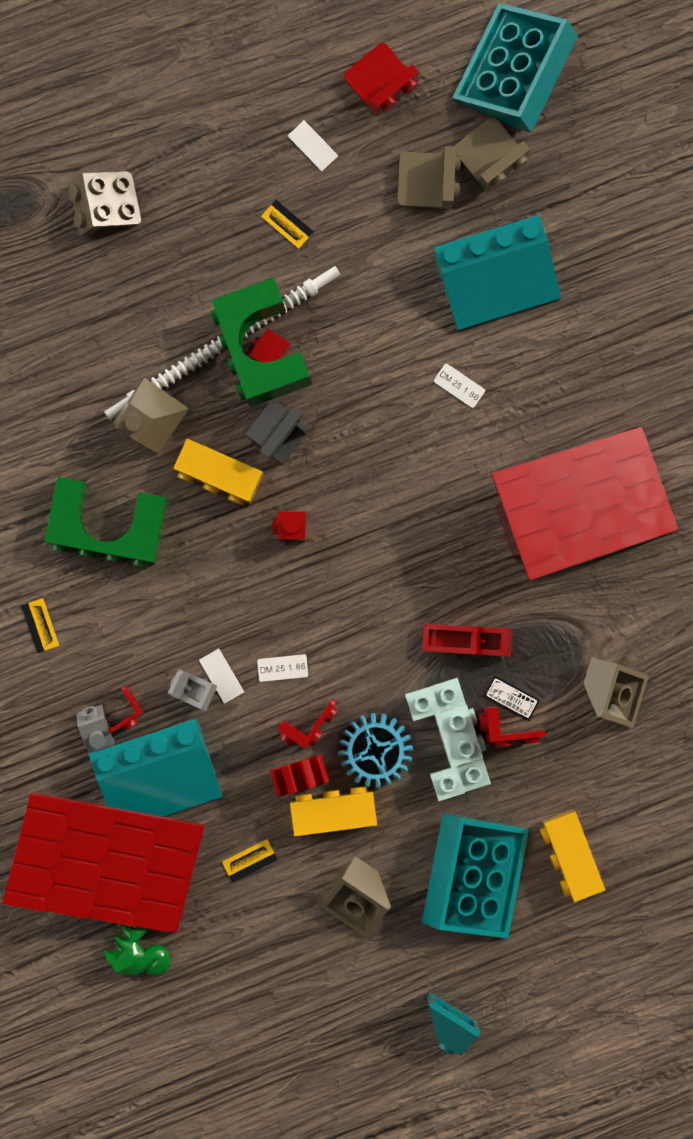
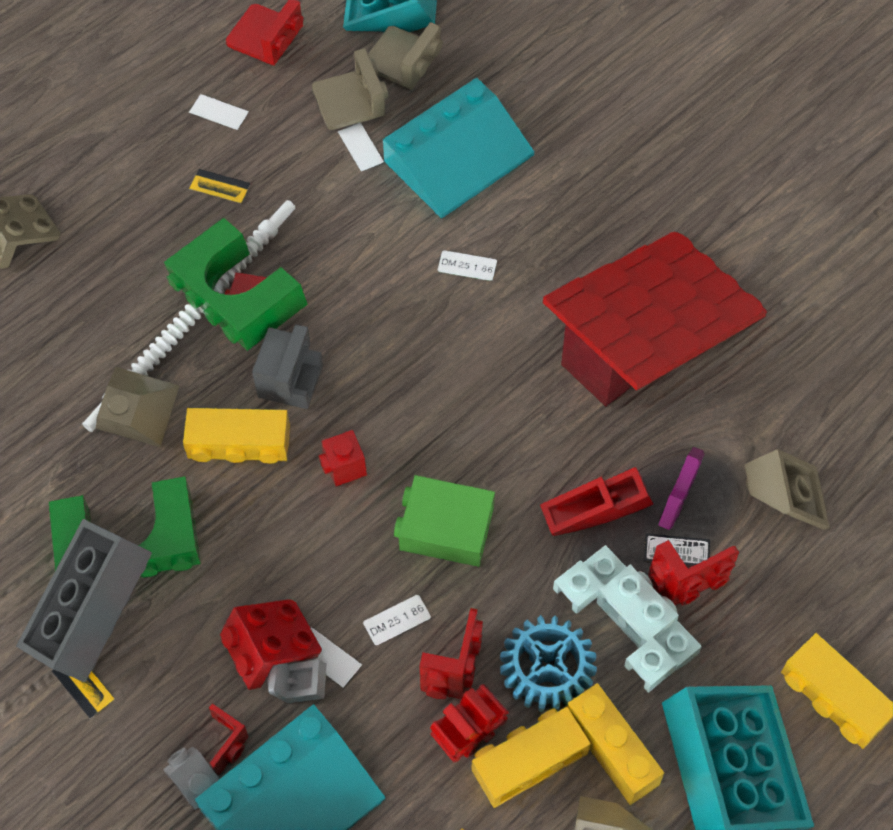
camera: 20 degrees left, 25 degrees down
none -> dark grey slope [16,519,152,682]
none -> red bracket [220,599,322,690]
none -> white sticker [338,122,384,171]
none -> bright green brick [394,475,495,567]
none -> yellow brick [567,683,664,805]
none -> magenta tile [658,446,705,530]

